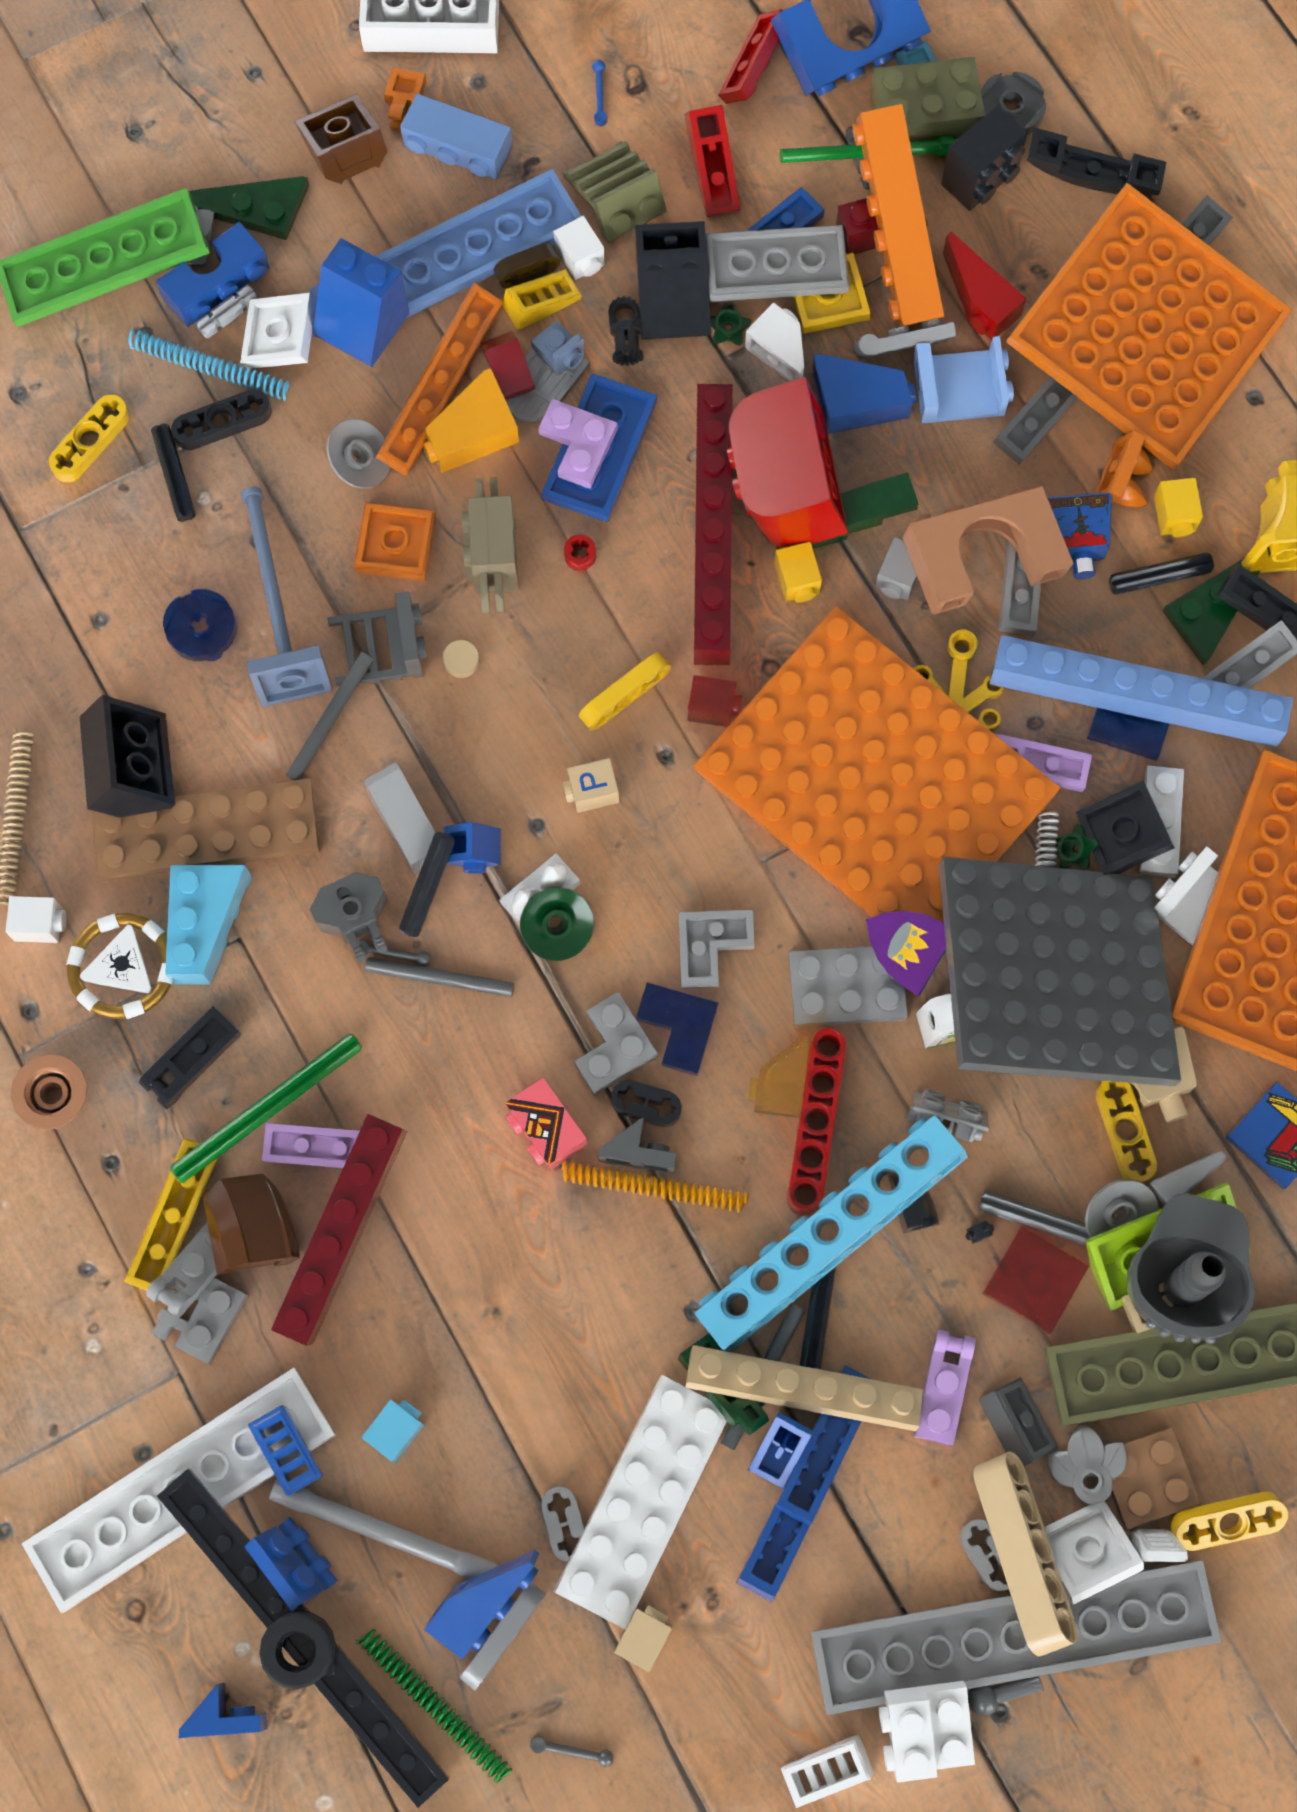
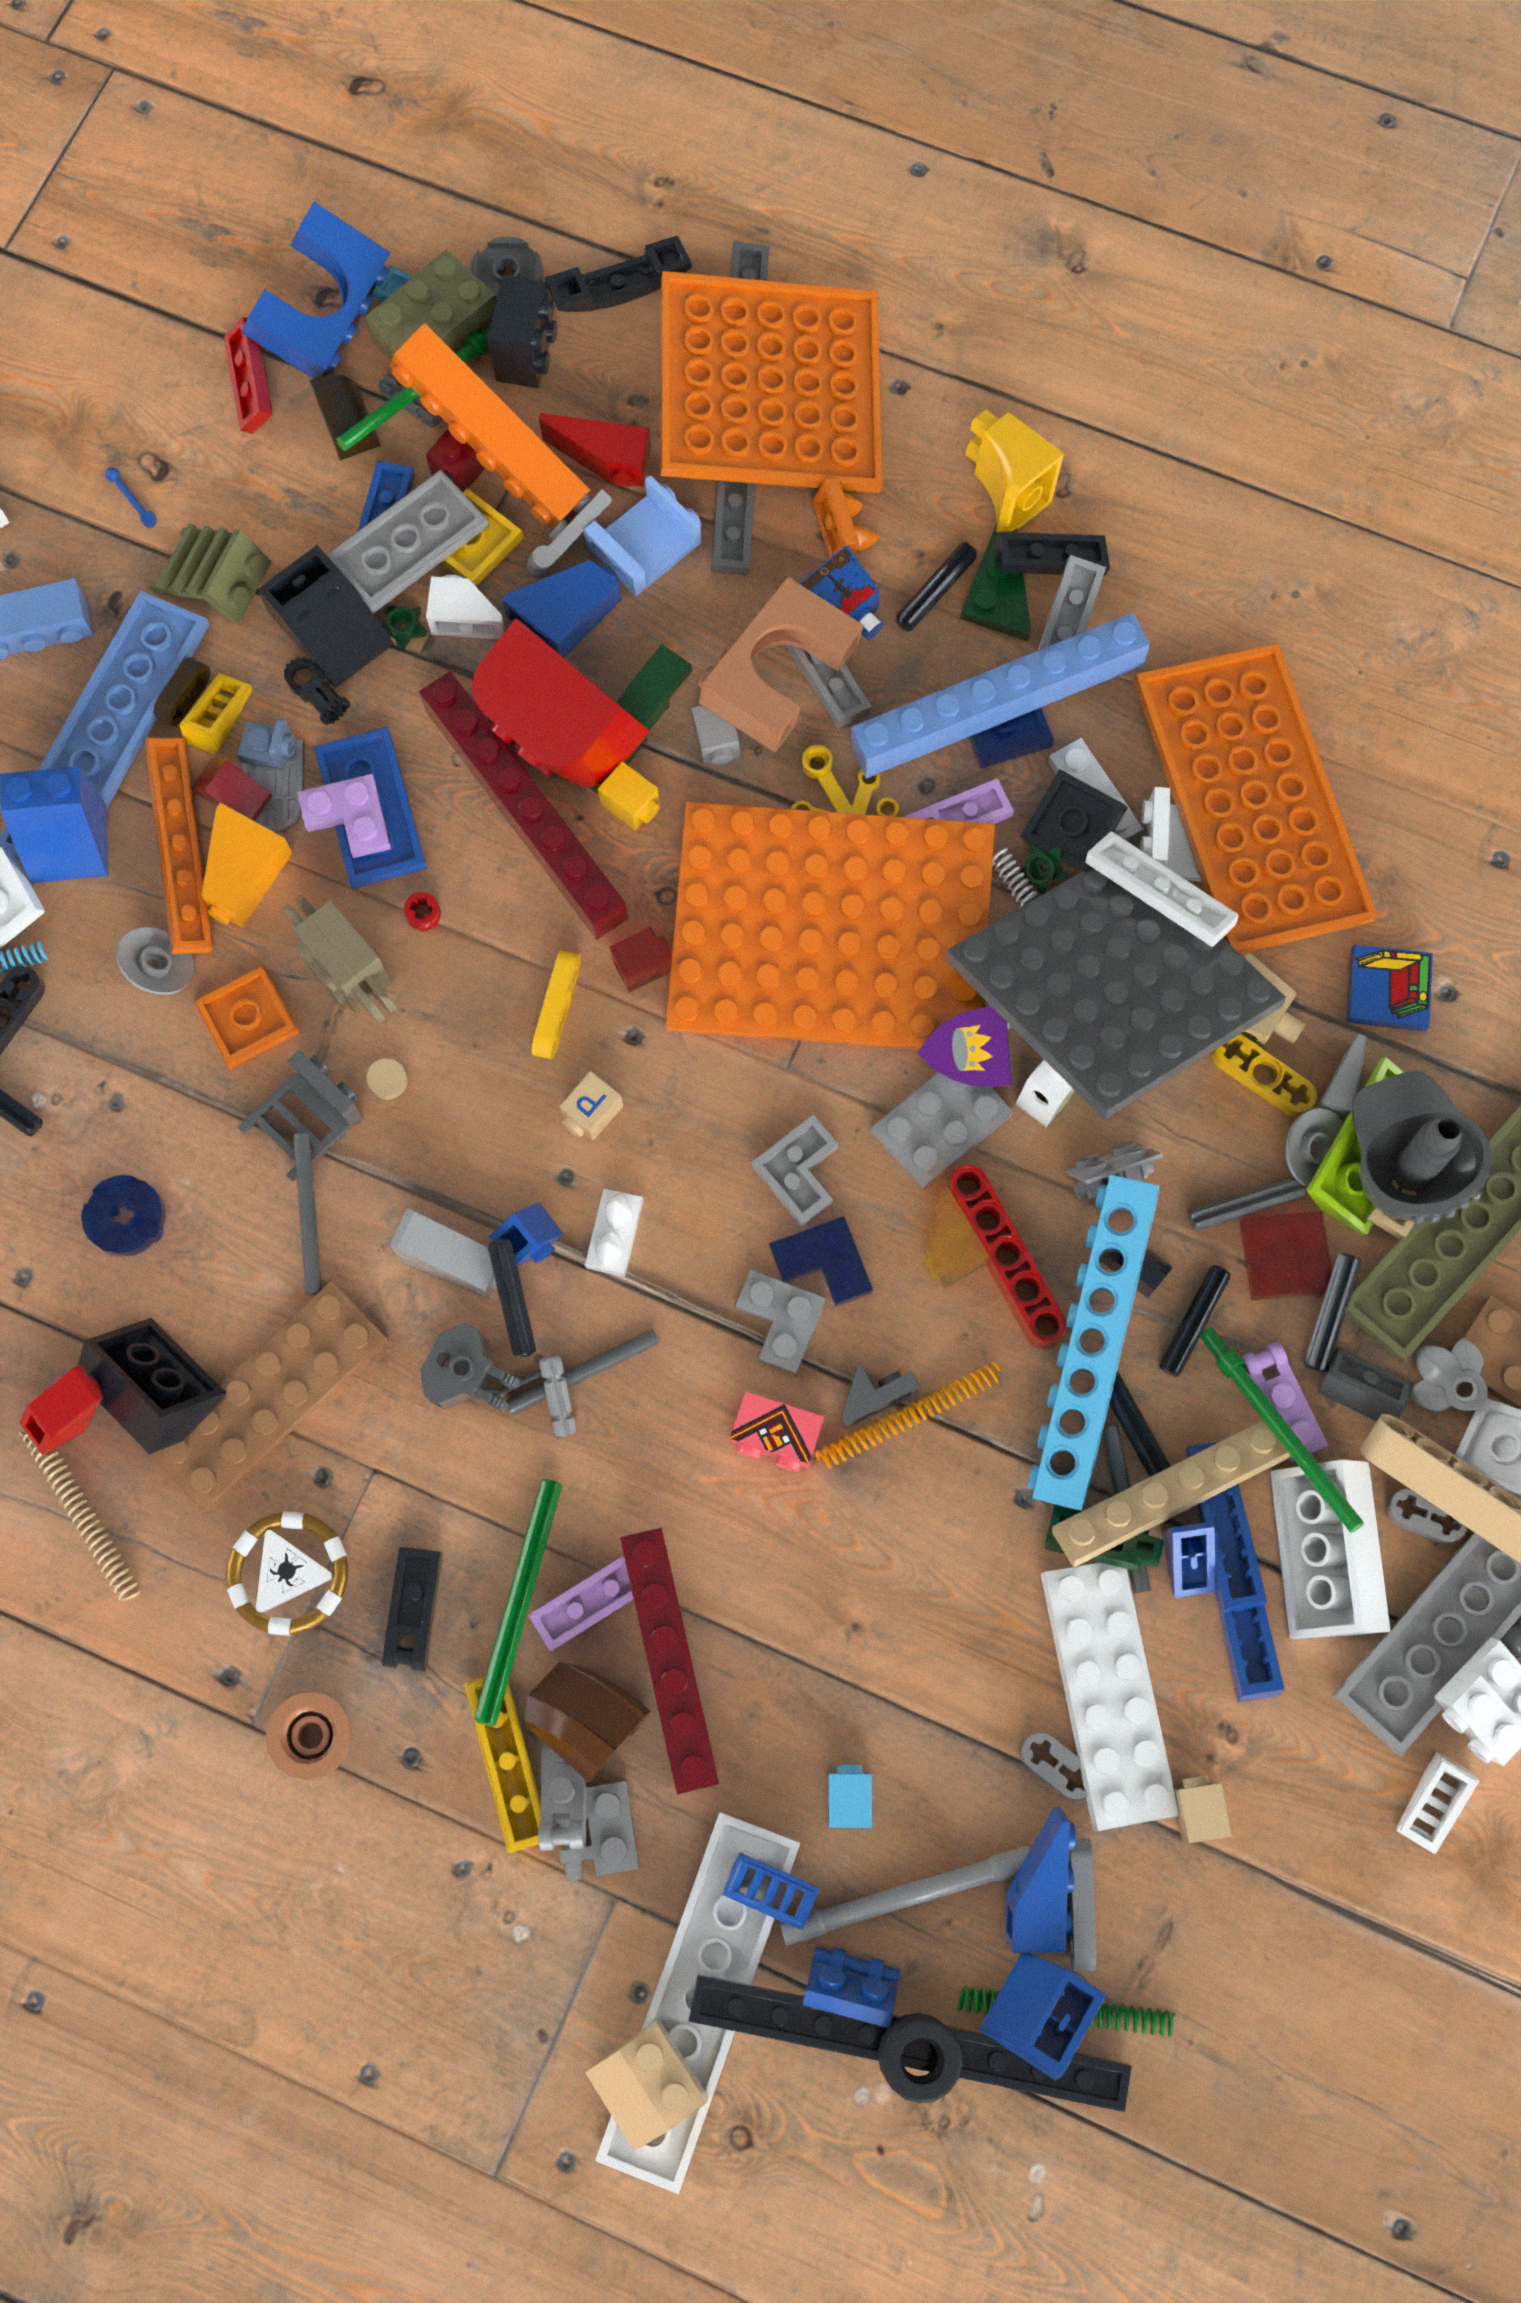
camera: 35 degrees left, 0 degrees up
white brick [5,896,67,943] -> none
medium azure wedge [165,865,252,985] -> none
blue slope [179,1682,267,1738] -> none
sand blue tile [241,486,332,707] -> none
dark green dish [520,887,594,961] -> none
dark grey hinge [530,1736,613,1767] -> none
white brick [553,215,605,280] -> none
black beam [611,1080,682,1127] -> none
red slope [684,105,741,217] -> none
black piece [965,1221,994,1244] -> none
yellow brick [1153,478,1203,537] -> none
none -> red slope [19,1364,103,1455]
none -> dark brown brick [310,375,381,460]
none -> light grey axle [539,1356,576,1437]
none -> tan slope [585,2019,708,2151]
none -> blue slope [978,1953,1106,2081]
none -> white plate [1085,831,1239,947]
none -> black axle [1159,1265,1231,1377]
none -> green bar [1200,1327,1364,1533]
none -> white slope [1270,1460,1391,1639]
none -> black axle [1304,1253,1361,1372]

